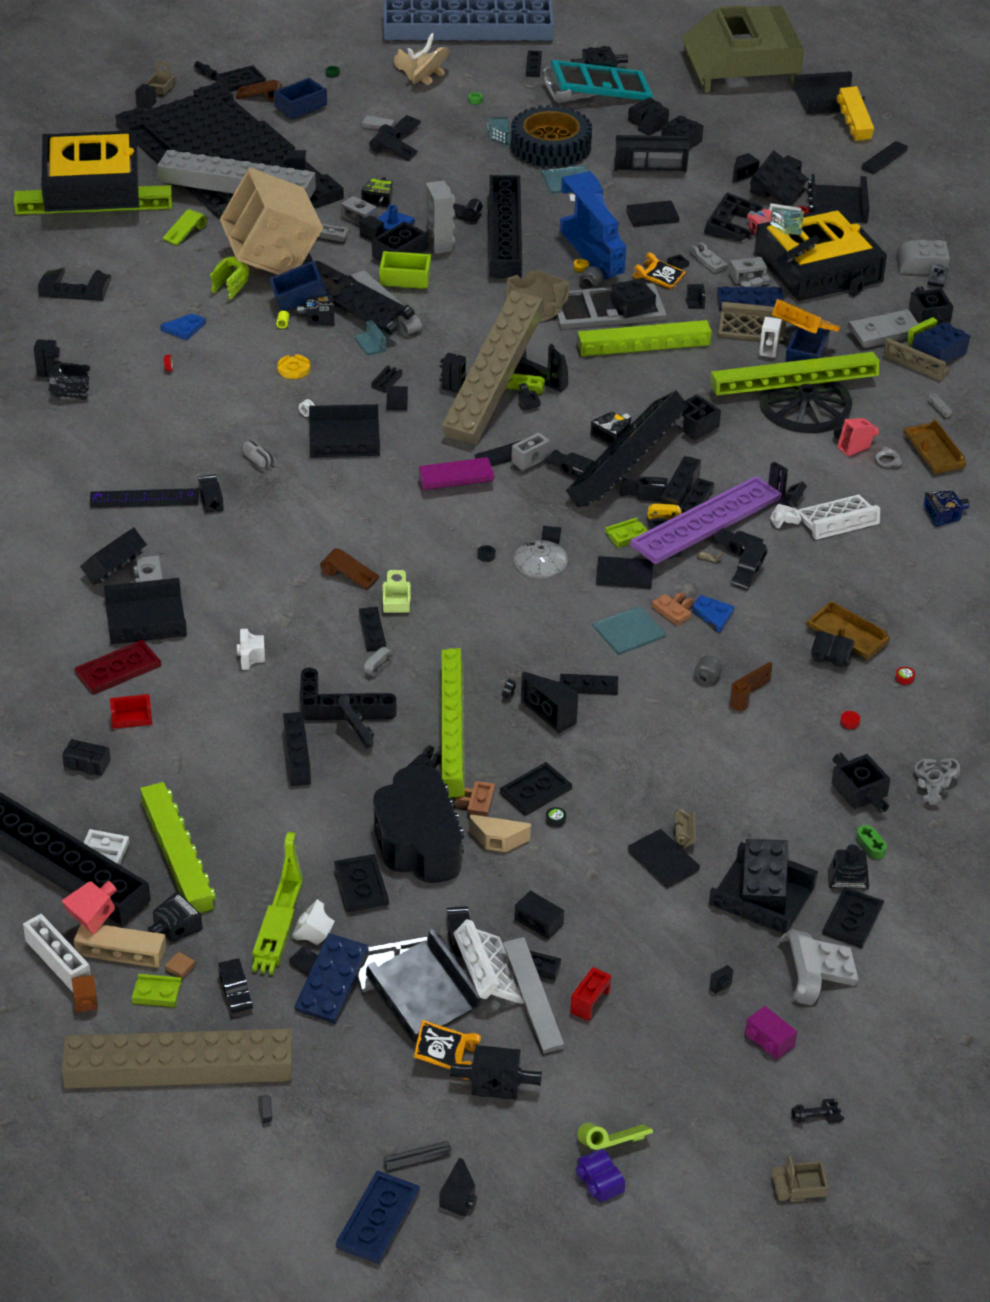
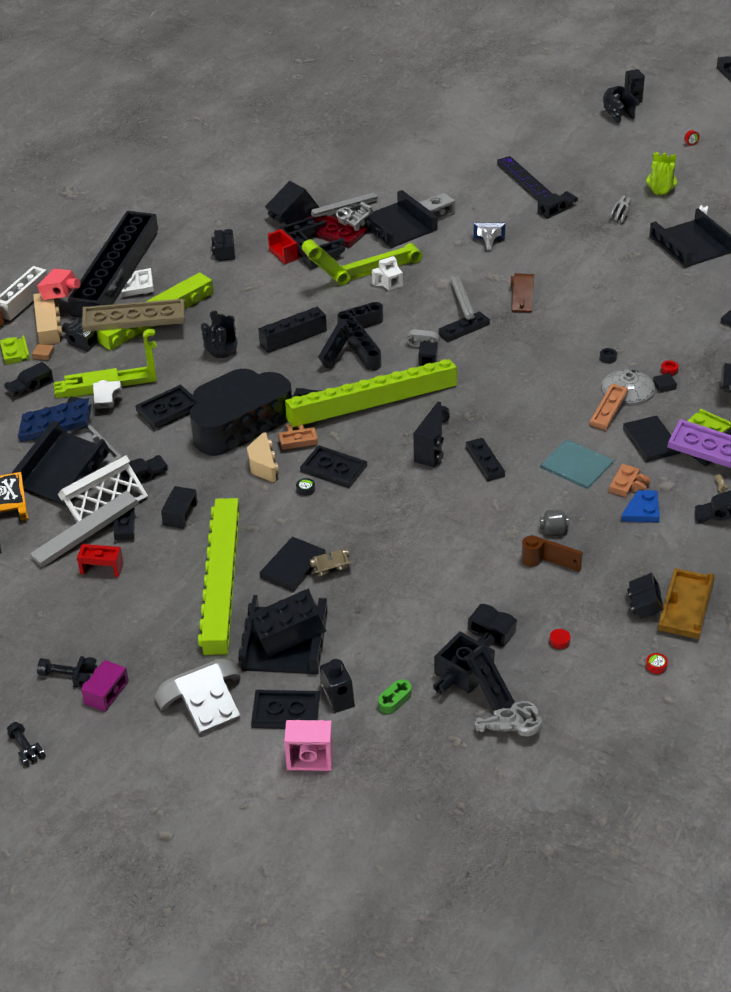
camera: 70 degrees right, 0 degrees up
black brick [80,527,147,584] -> none
yellowish green piece [383,570,411,613] -> none
magenta brick [419,457,494,490] -> none
black plate [709,965,733,993] -> none
none -> black bar [37,656,97,688]
none -> dark tan tile [82,299,185,332]
none -> lime brick [198,498,240,655]
none -> black piece [201,310,237,358]
none -> black slope [265,180,319,225]
none -> black wedge [279,216,345,270]
none -> bright pink brick [284,720,333,771]
none -> lime piece [302,239,423,285]
none -> light grey axle [311,192,378,218]
none -> light grey piece [336,202,373,231]
none -> black brick [418,342,438,367]
none -> light grey axle [451,276,474,320]
none -> black plate [464,645,515,711]
none -> black brick [467,604,517,646]
none -> piece [473,222,505,251]
none -> nougat tile [590,383,628,431]
none -> lime piece [646,152,677,195]
none -> red tile [661,360,679,376]

